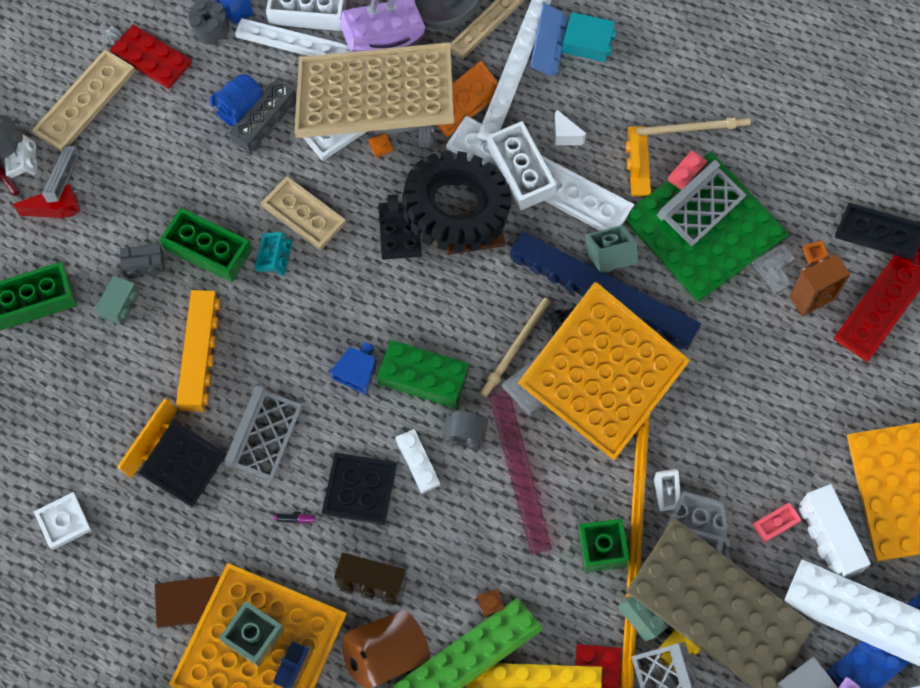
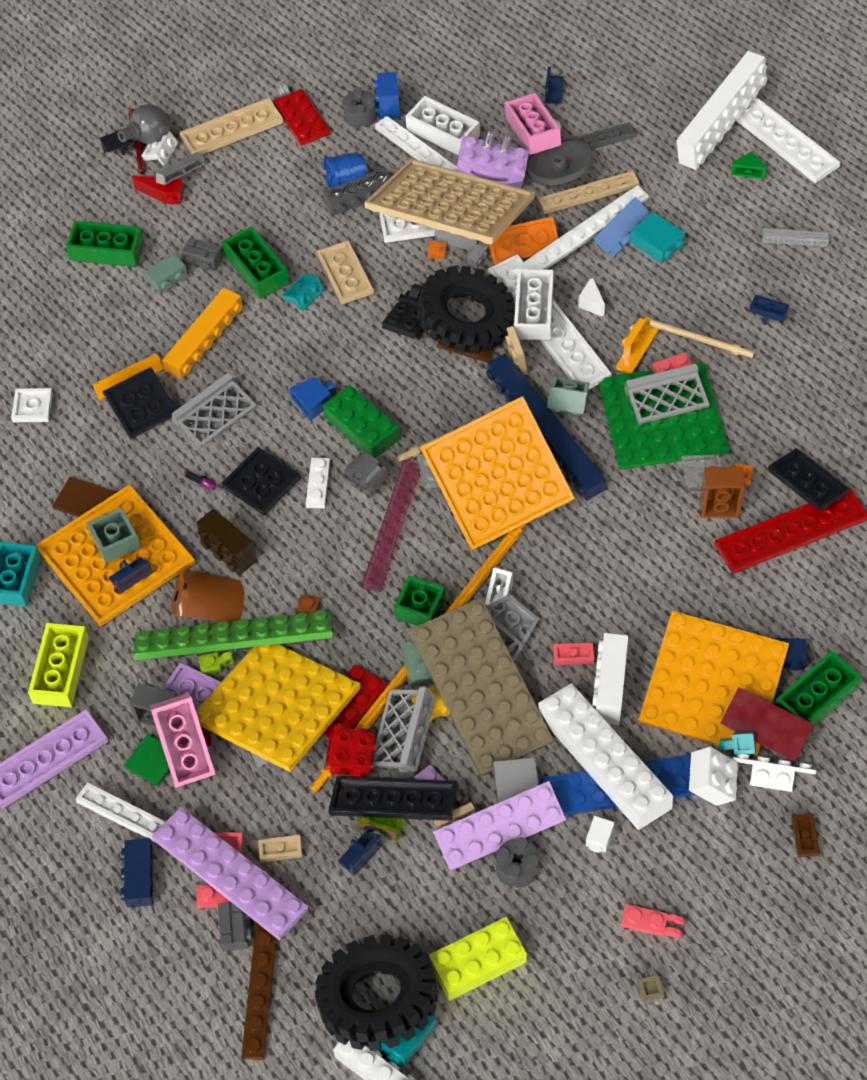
camera: 30 degrees right, 10 degrees down
none -> tan plate [505,326,528,376]
none -> dark blue panel [749,294,789,325]

